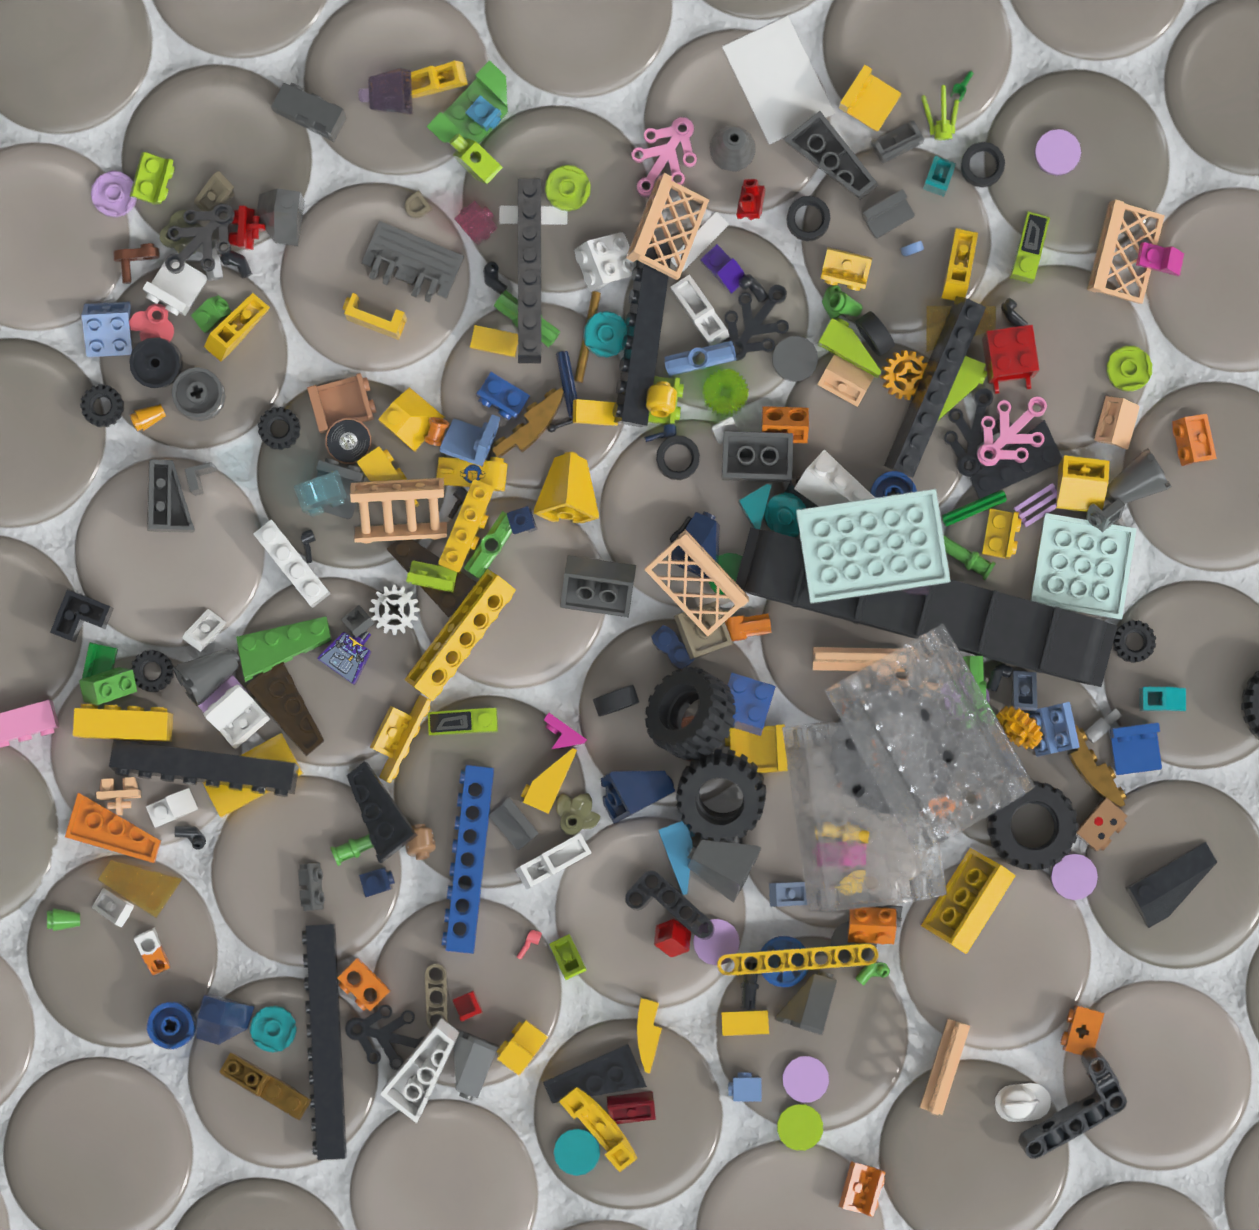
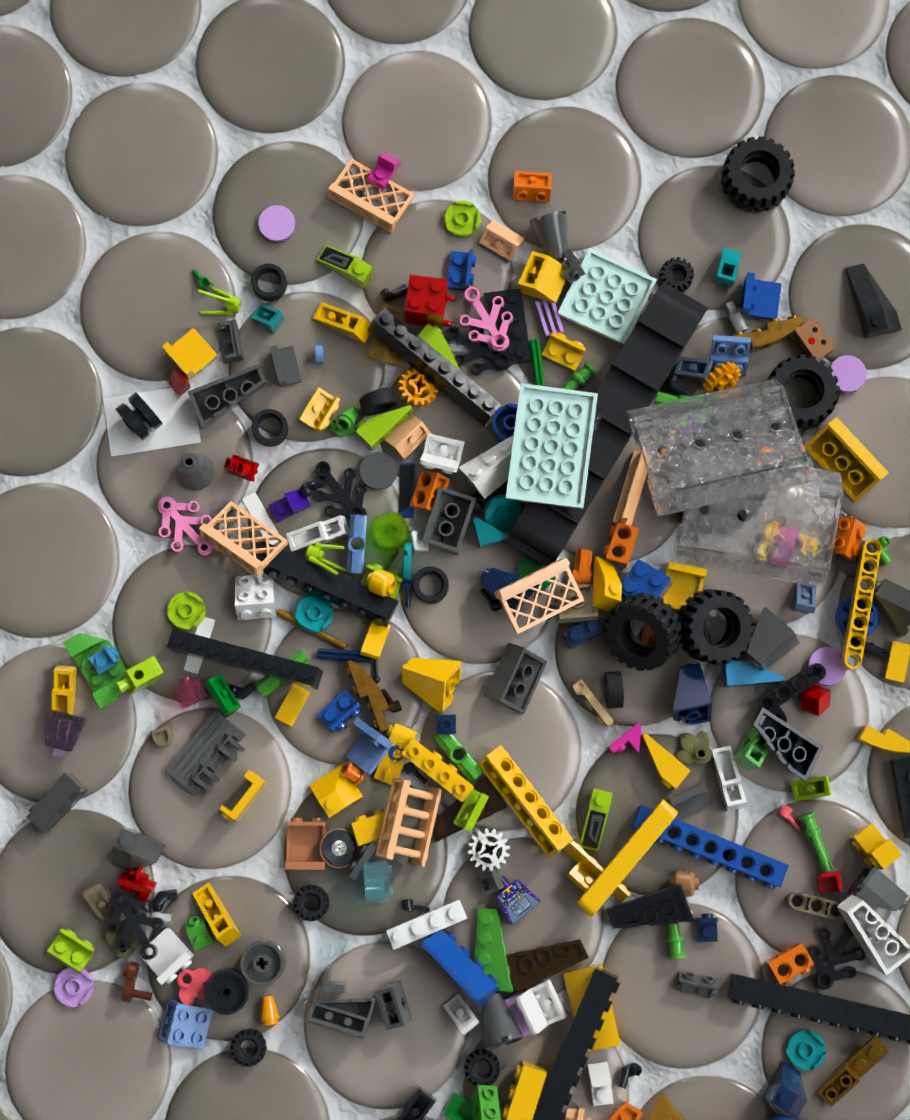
camera: 75 degrees left, 5 degrees down
none -> black wheel [115,392,163,441]
none -> red slope [169,368,190,396]
none -> green panel [204,674,241,718]
none -> lime plant [305,542,349,575]
none -> dark grey brick [375,981,412,1030]
none -> dark brown hand [381,689,402,713]
none -> black sticker [399,463,415,518]
none -> teal tile [403,543,412,581]
none -> white bracket [419,433,465,474]
none -> blue slope [421,929,500,1006]
none -> blue bracket [448,250,476,291]
none -> tan hinge [573,679,614,726]
none -> yellow beam [576,799,679,917]
none -> yellow slope [592,556,622,612]
none -> orange brick [603,521,639,567]
none -> bright green brick [733,728,770,771]
none -> black wedge [752,707,823,781]
none -> bright green pin [798,812,833,873]

